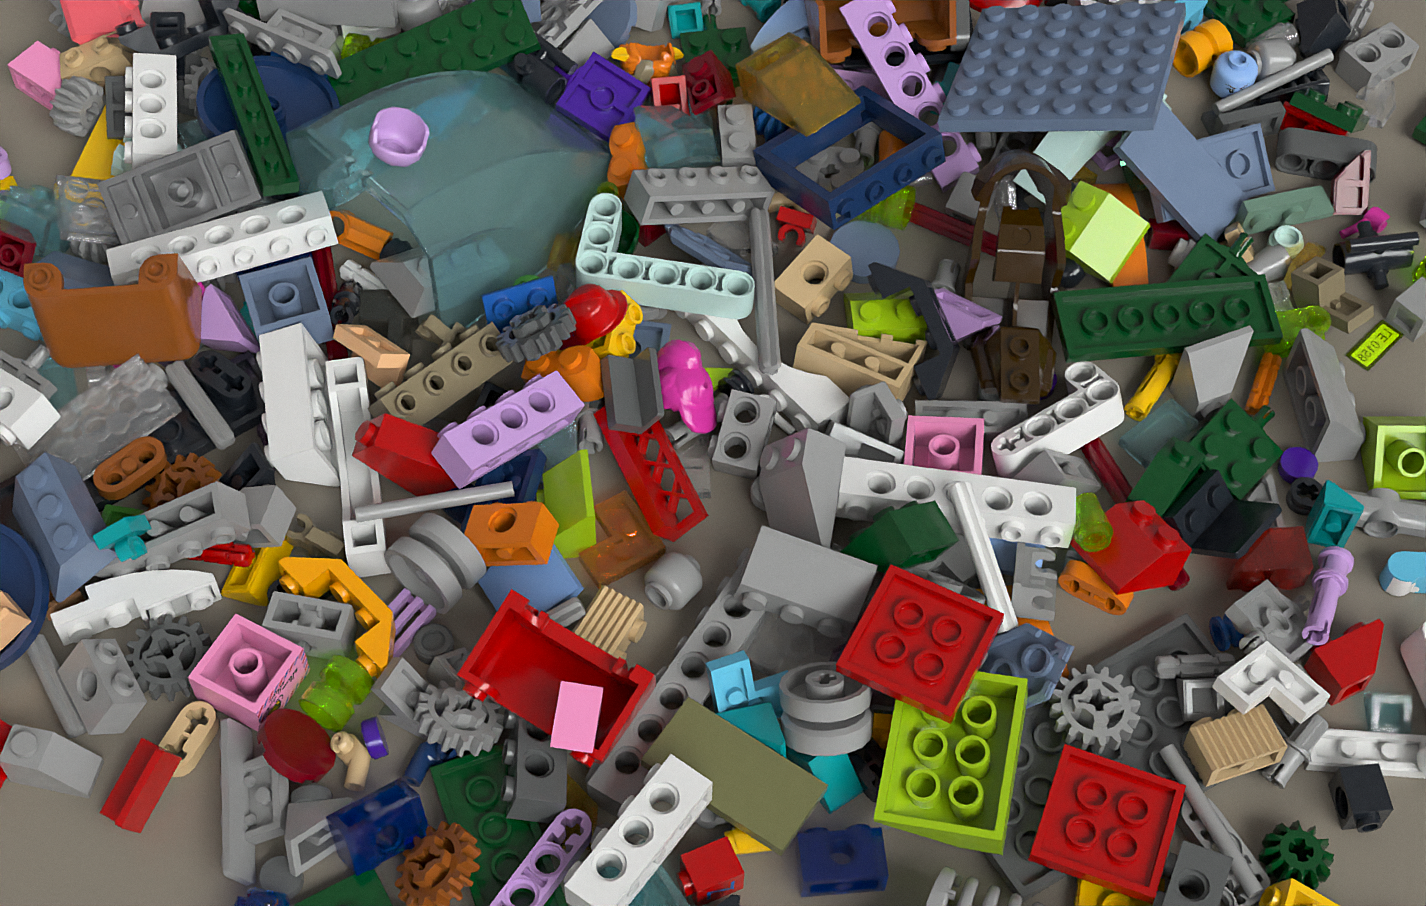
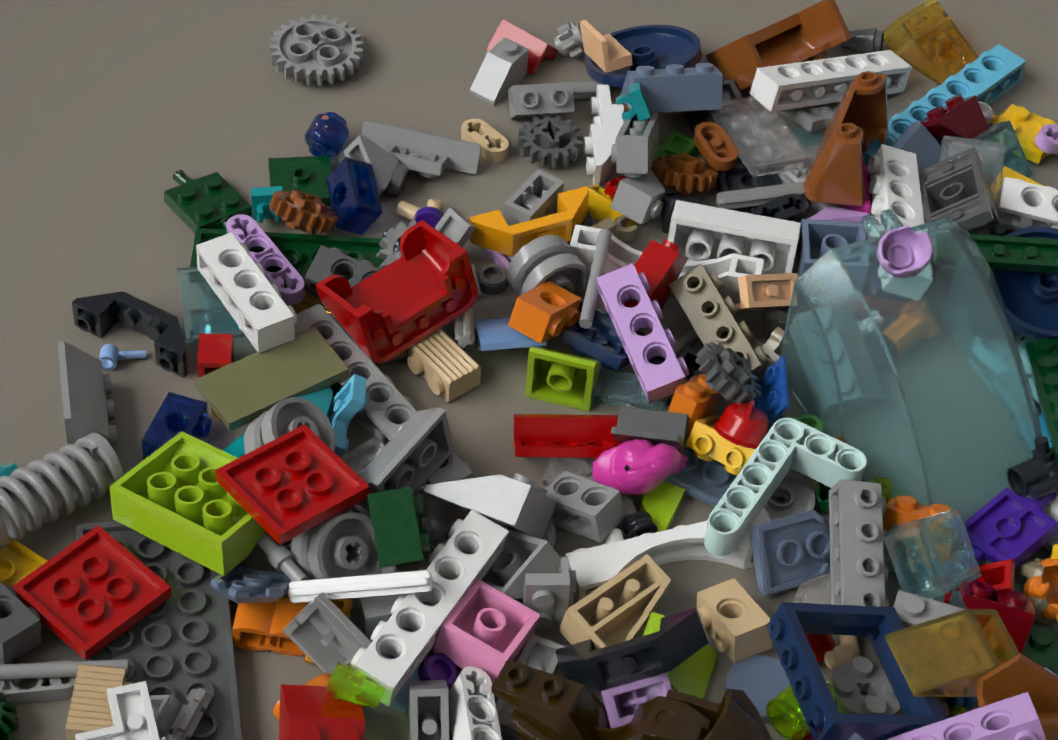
camera: 110 degrees right, 10 degrees down
red panel [99,738,182,833] -> none
bright pink brick [188,613,310,731] -> none
dark red tile [257,708,336,783] -> none
clear neon green wheel [298,655,375,732] -> none
bright pink slope [550,681,603,753] -> none
clear orange plate [579,490,666,589] -> none
light grey head [644,552,702,610] -> none
light grey axle [749,208,781,375] -> none
light grey gear [1049,665,1141,754] -> none

